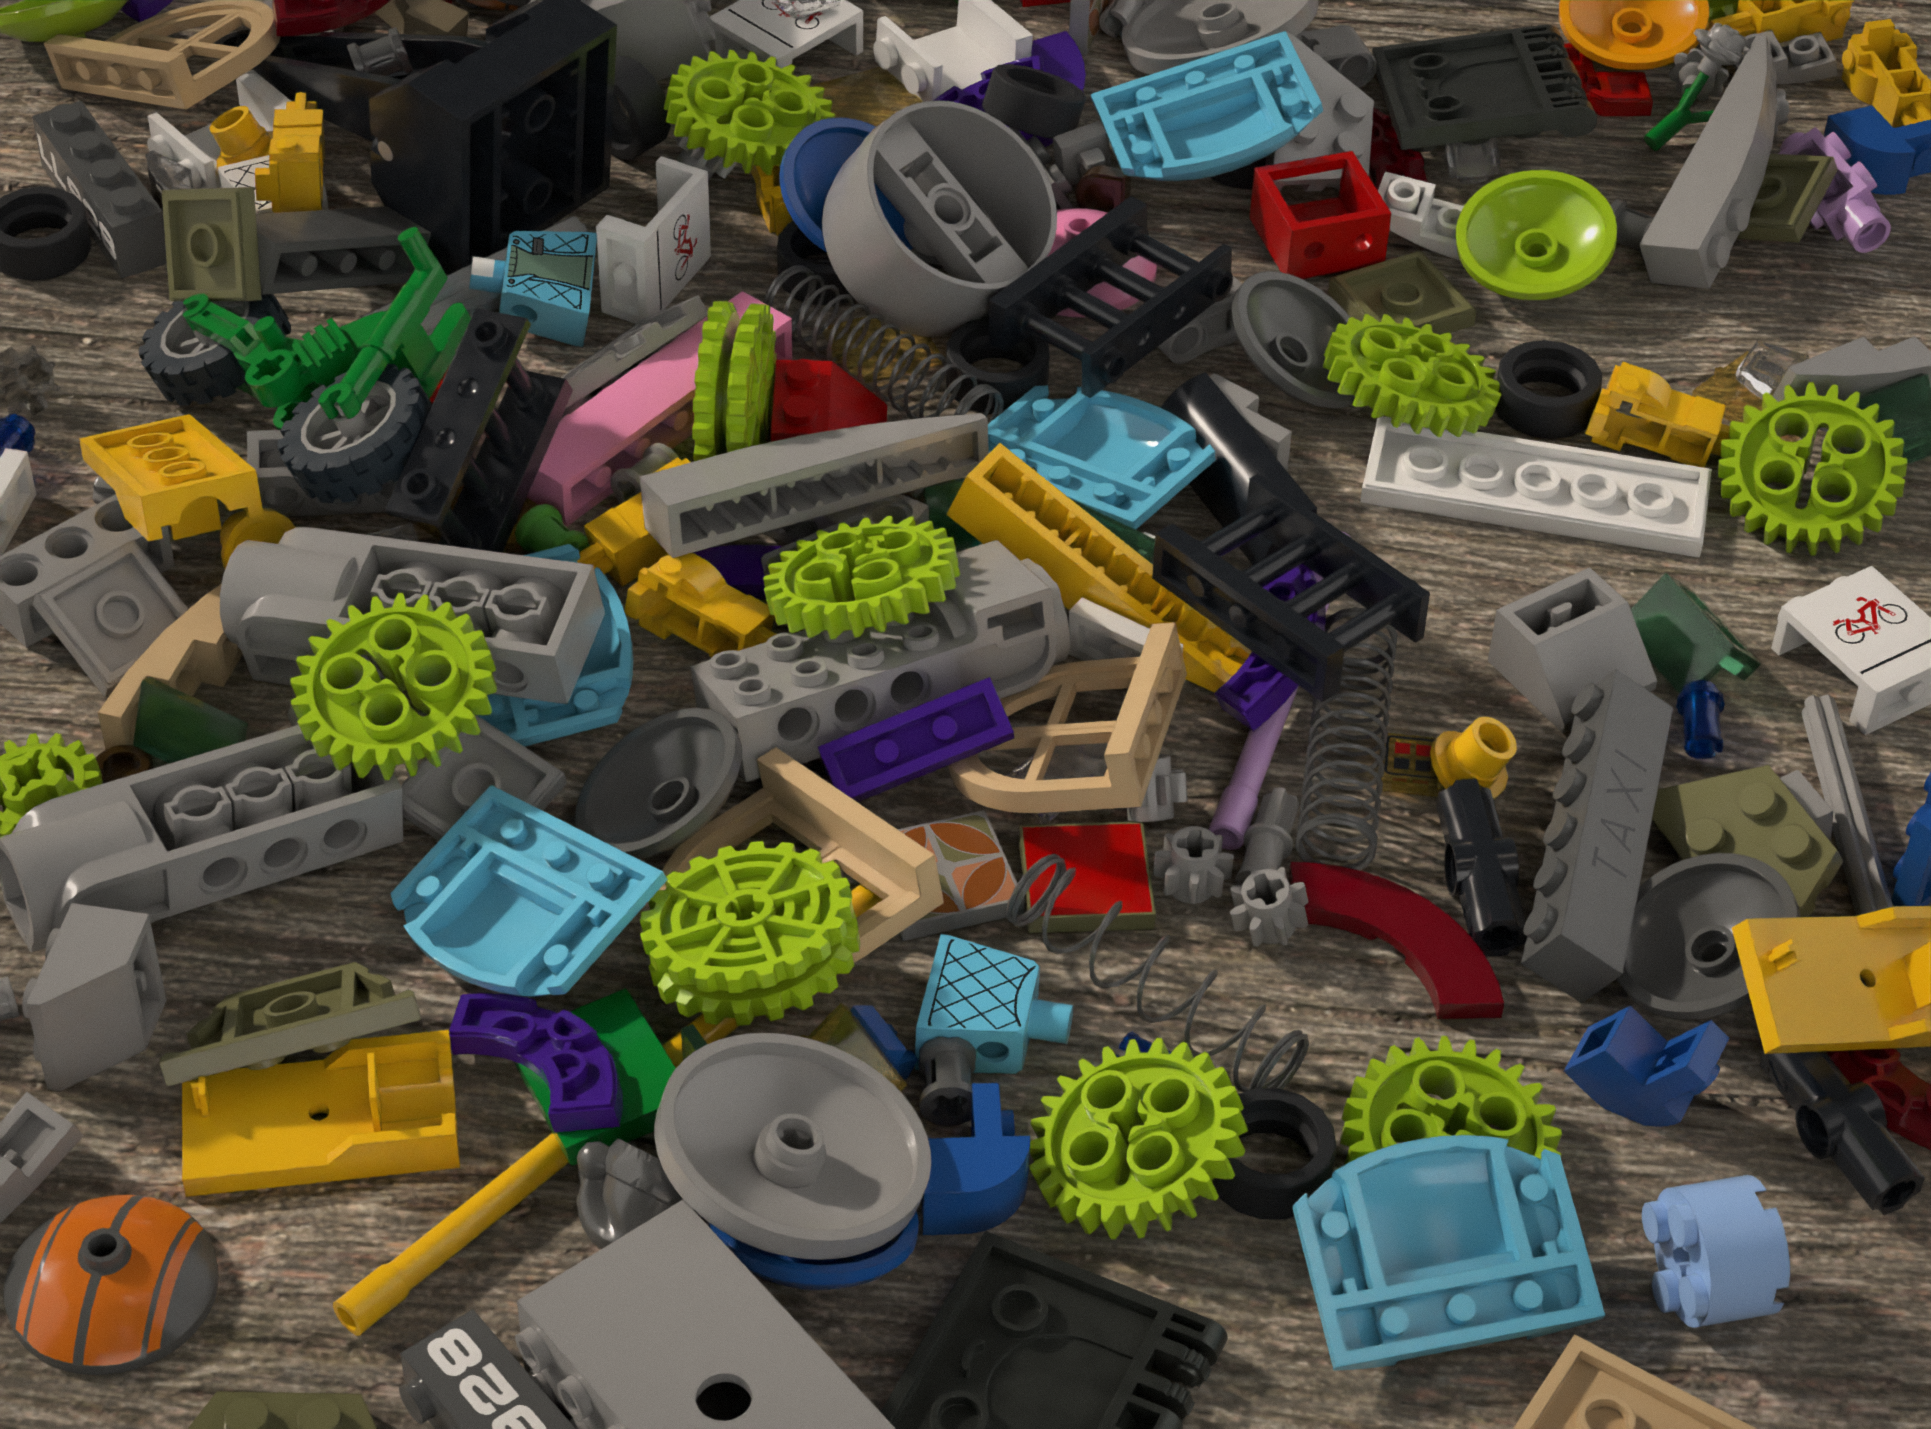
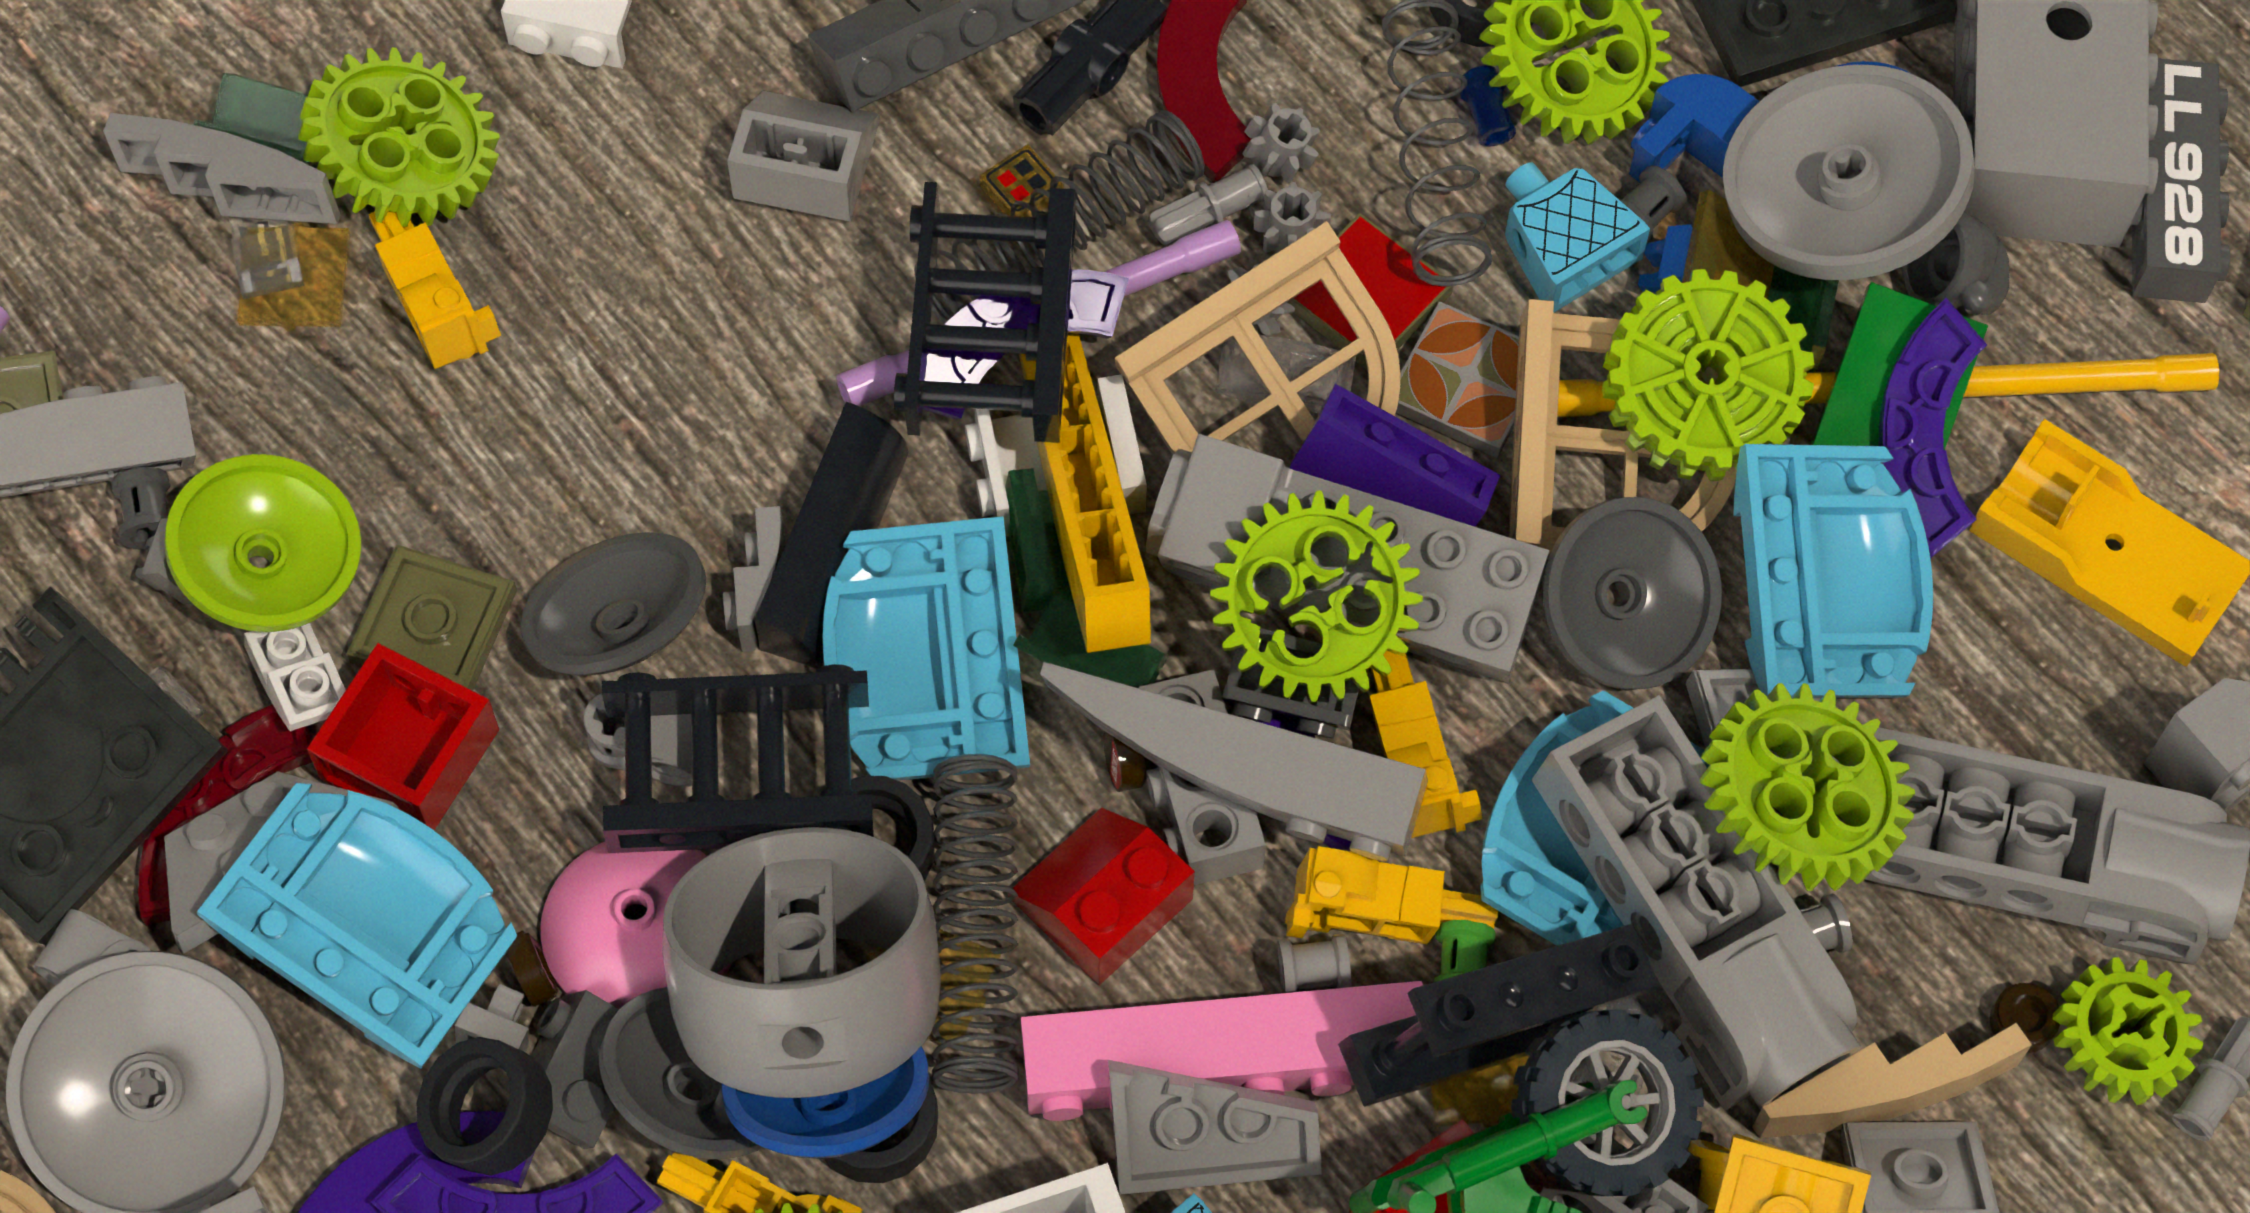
camera: 135 degrees left, 20 degrees up
clear green panel [133,677,248,763] -> none
olive wing [159,962,421,1087] -> none
lime piece [692,301,777,462] -> none
lime gear [1323,314,1501,437] -> none
white tile [1360,416,1712,558] -> none
yellow piece [1430,716,1517,800] -> none
black tyre [1496,340,1602,439] -> none
clear green panel [1631,573,1761,702] -> none
clear blue pin [1676,680,1725,759] -> none

